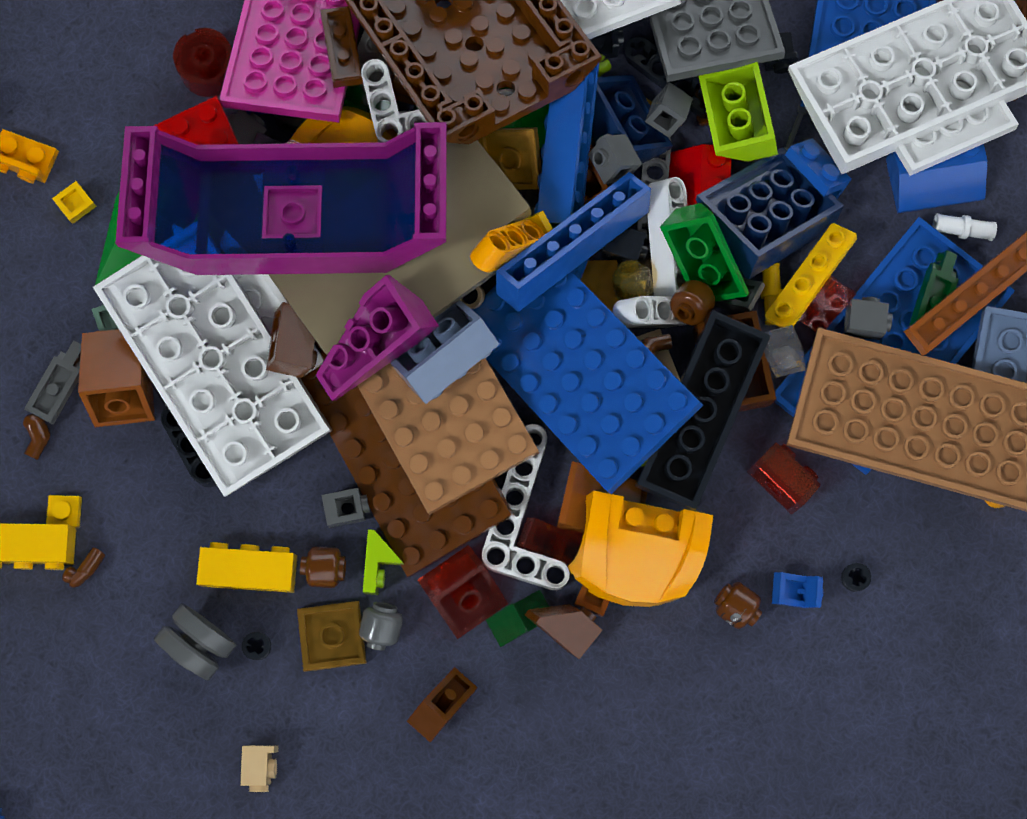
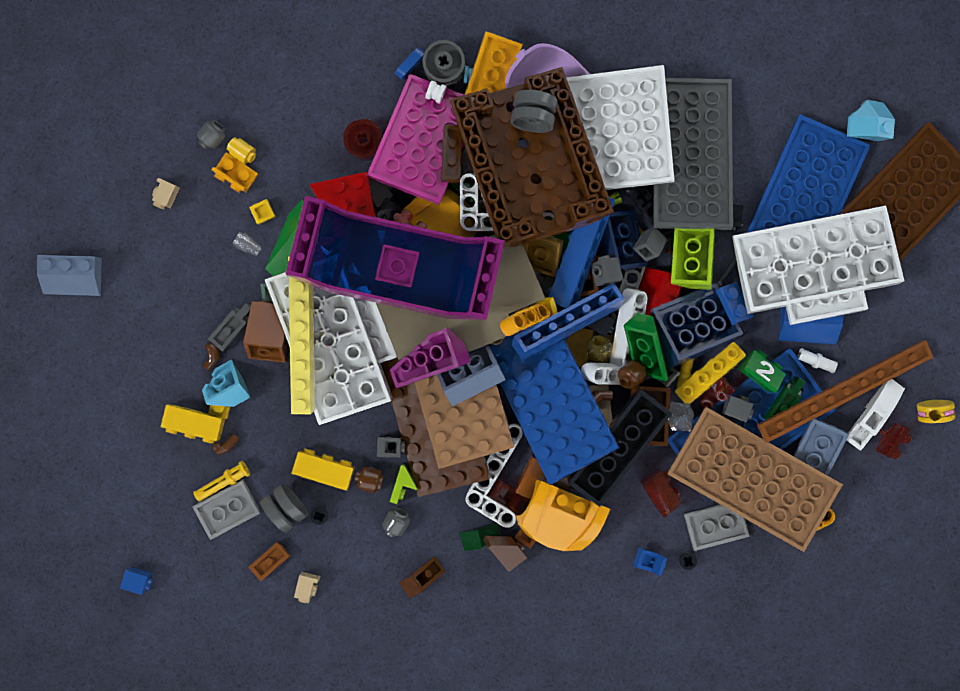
camera: 15 degrees right, 10 degrees up
reddish brown slope [266,302,317,378] -> none
pearl gold tile [297,601,367,672] -> none
clear red slope [417,544,509,639] -> none
reddish brown head [714,582,762,629] -> none
none -> light grey tile [192,479,261,540]
none -> yellow pin [193,461,250,502]
none -> medium azure slope [202,359,250,407]
none -> yellow brick [227,137,256,164]
none -> clear cone [232,231,262,257]
none -> dark orange plate [248,541,290,581]
none -> light yellow brick [288,256,315,414]
none -> light grey tile [684,504,750,551]
none -> green slope [737,349,786,393]

